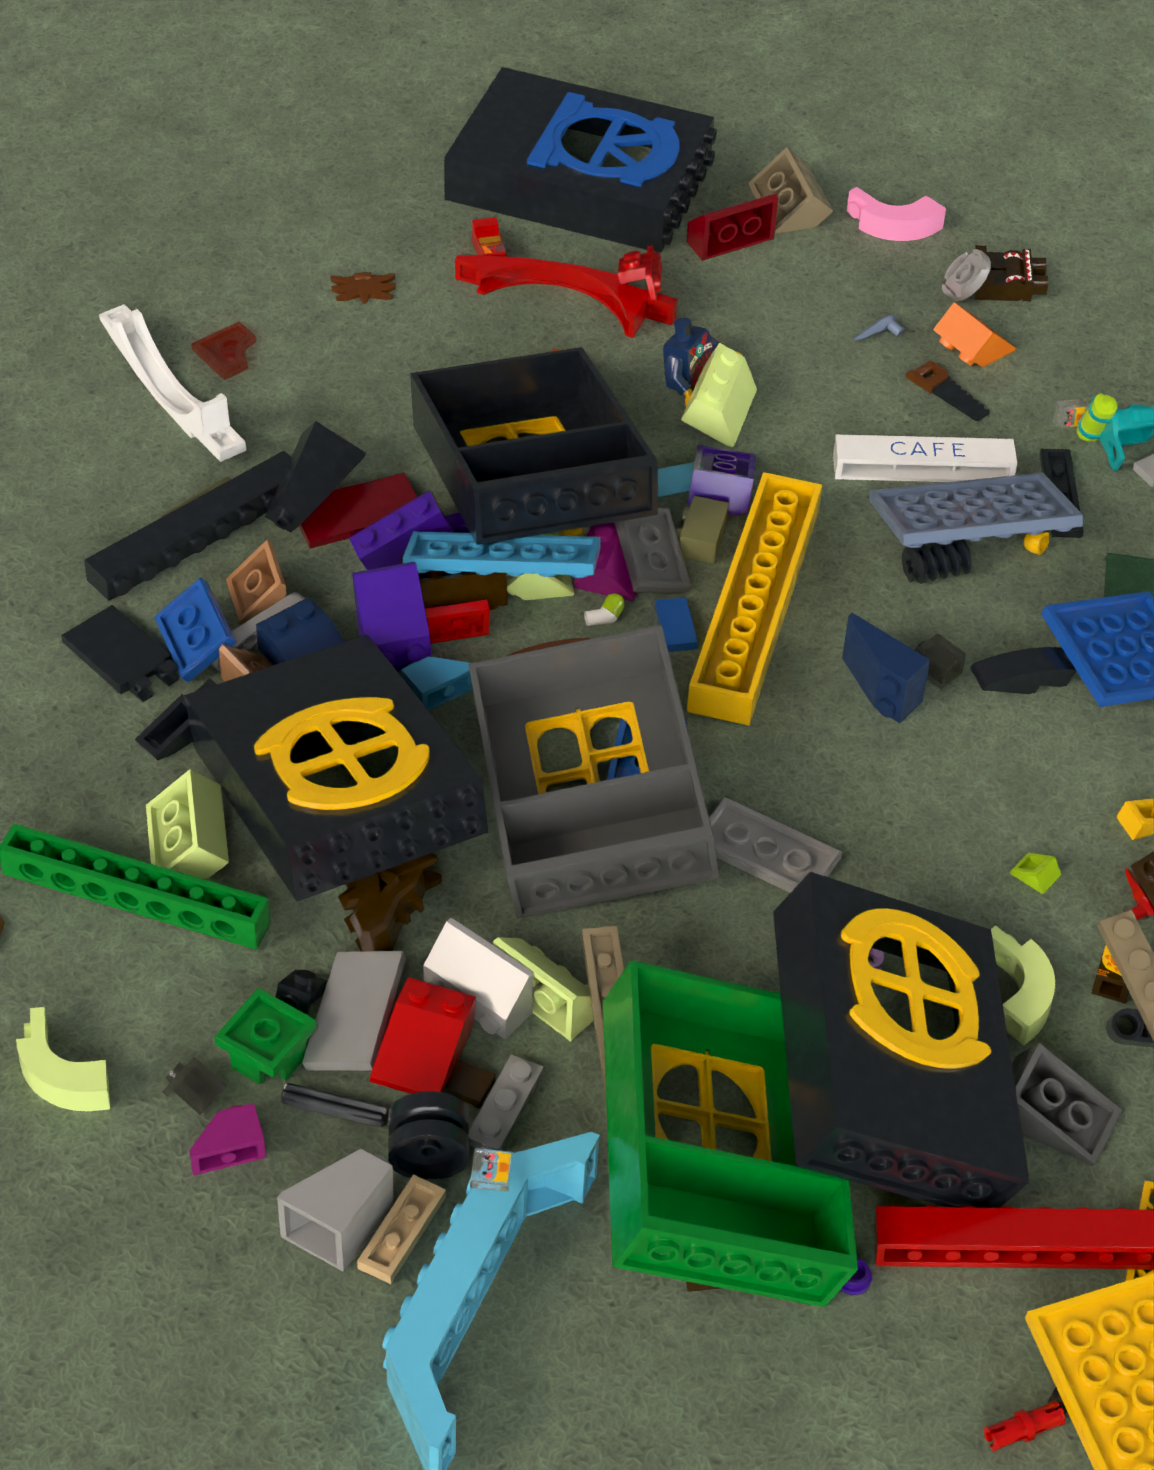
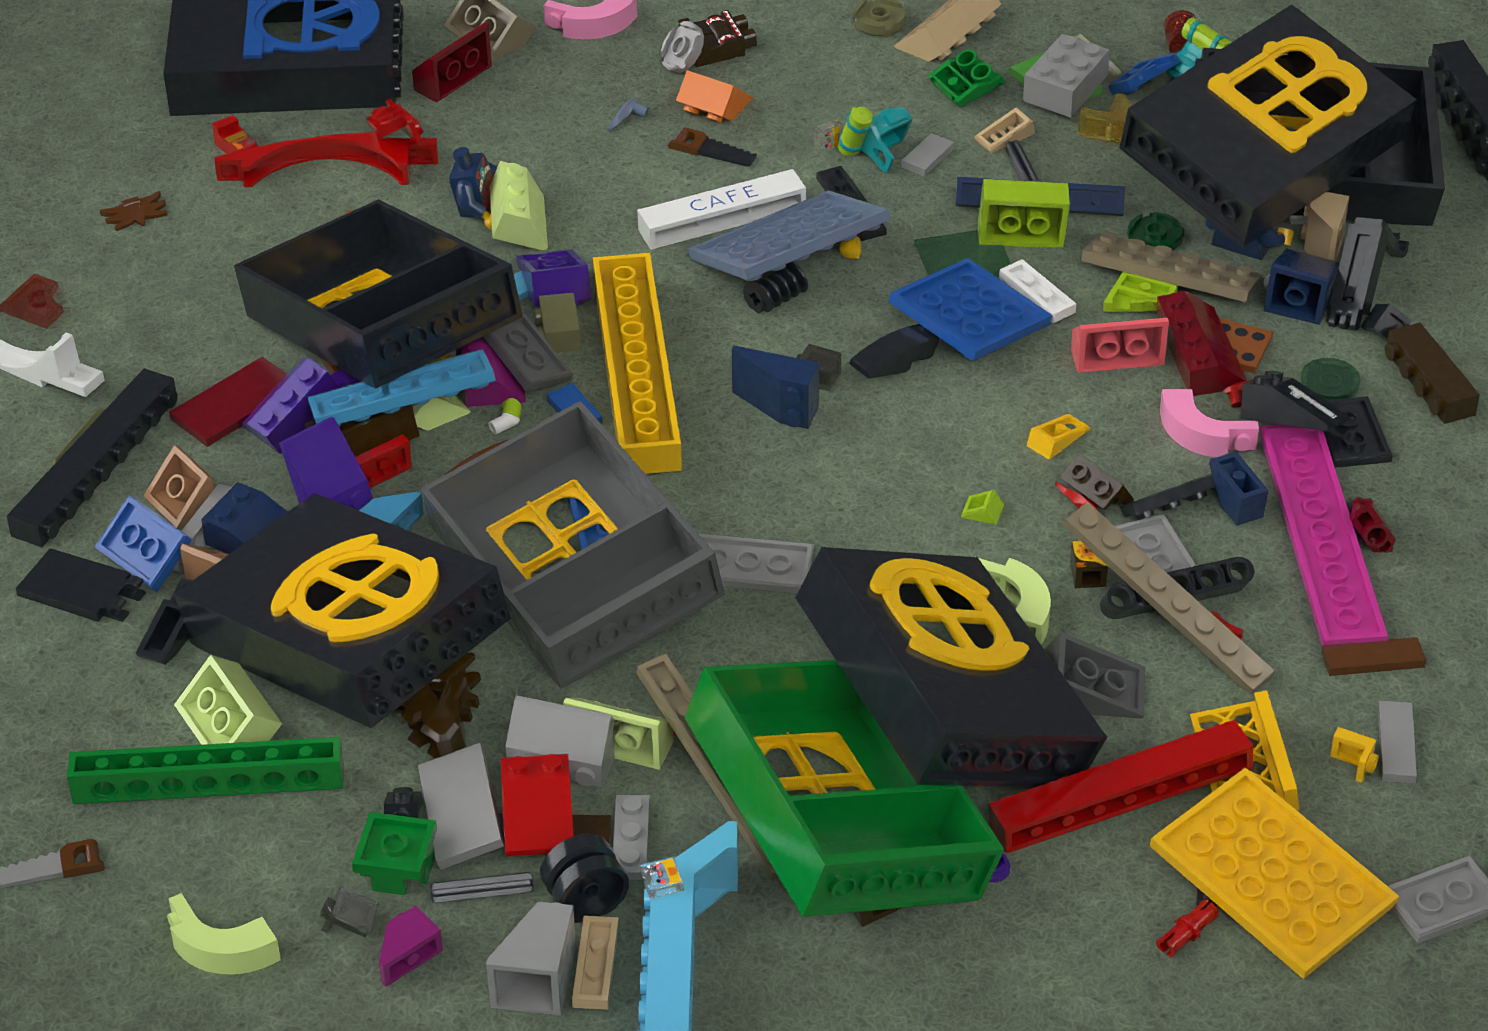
camera: 20 degrees left, 5 degrees down
black slope [265,421,366,533] -> none

